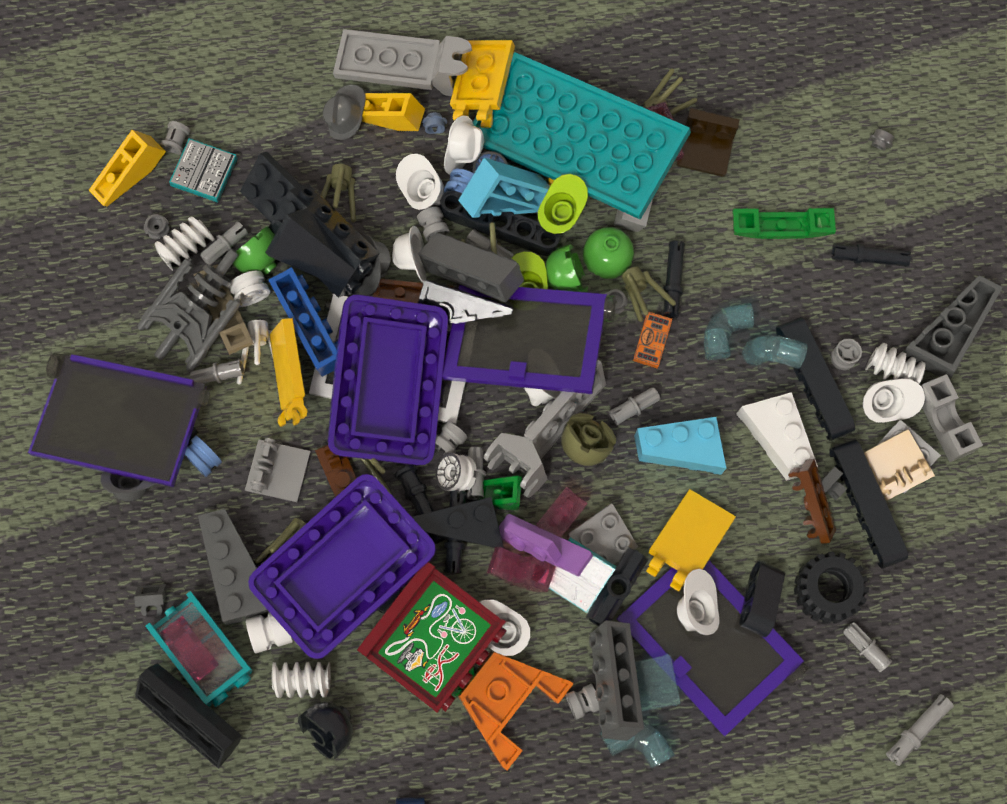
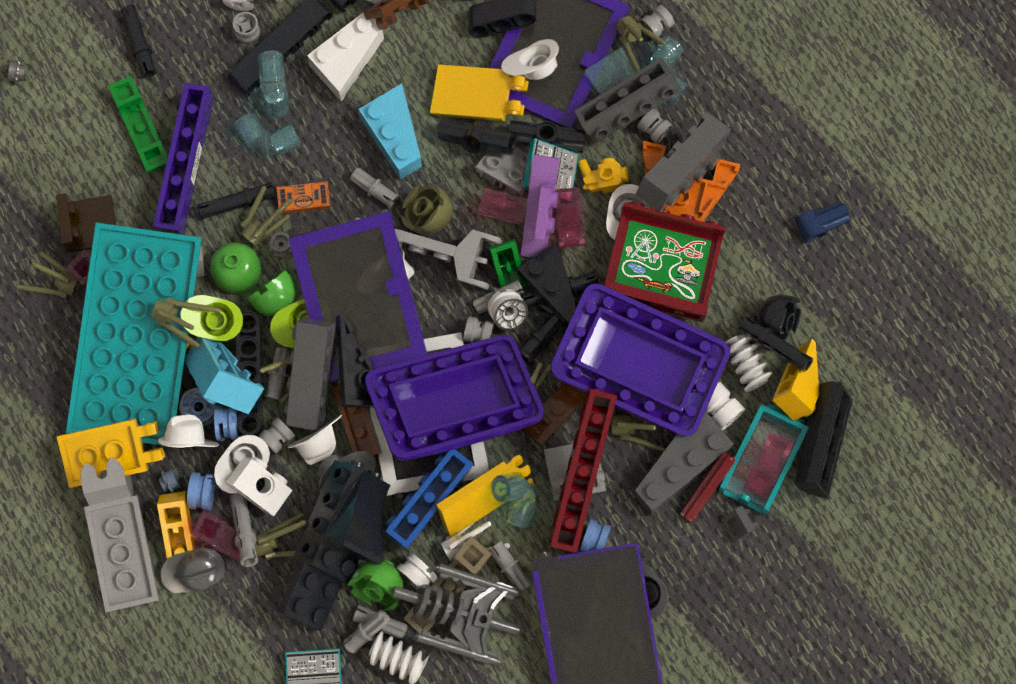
camera: 105 degrees left, 0 degrees up
none -> olive plant [151,297,221,348]
none -> dark purple brick [153,83,214,235]
none -> medium blue wheel [187,472,215,511]
none -> clear pink brick [190,510,240,561]
none -> white brick [225,457,292,516]
none -> light grey pin [229,493,258,567]
none -> light grey axle [343,610,390,654]
none -> black piece [437,118,516,155]
none -> clear light blue cylinder [491,474,536,528]
none -> dark red brick [548,386,617,553]
none -> yellow piece [577,158,629,194]
none -> olive plant [616,16,666,72]
none -> dark grey wedge [636,111,731,212]
none -> light grey wheel [639,5,675,40]
none -> dark red axle [680,452,736,522]
none -> black pin [739,317,813,372]
none -> yellow slope [773,339,820,421]

